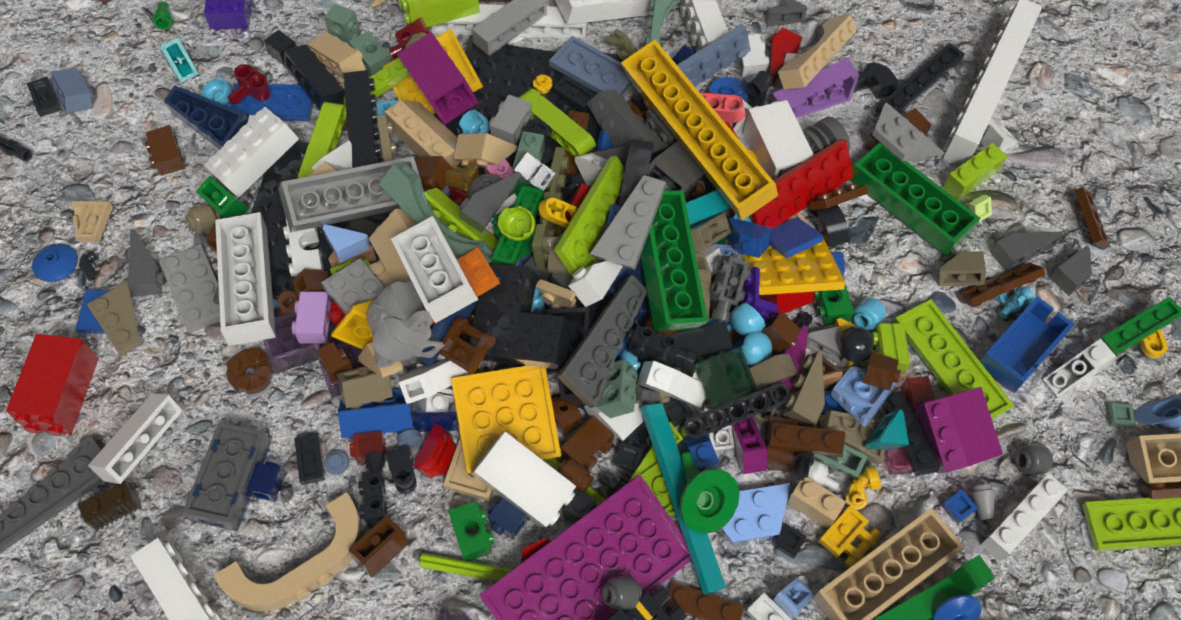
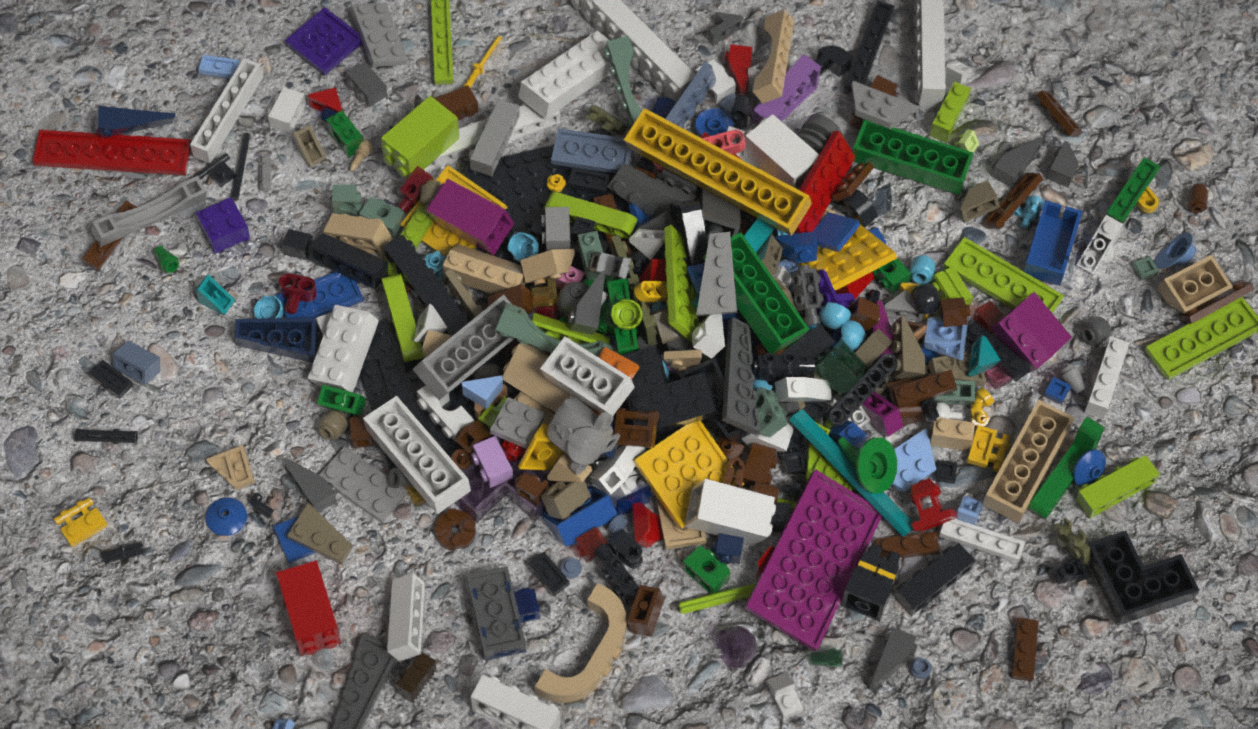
camera: 25 degrees left, 0 degrees up
reddish brown brick [144,125,186,176] -> none
dark grey head [602,575,642,611] -> none
none -> reddish brown beam [722,457,745,488]
none -> red tile [910,478,958,532]

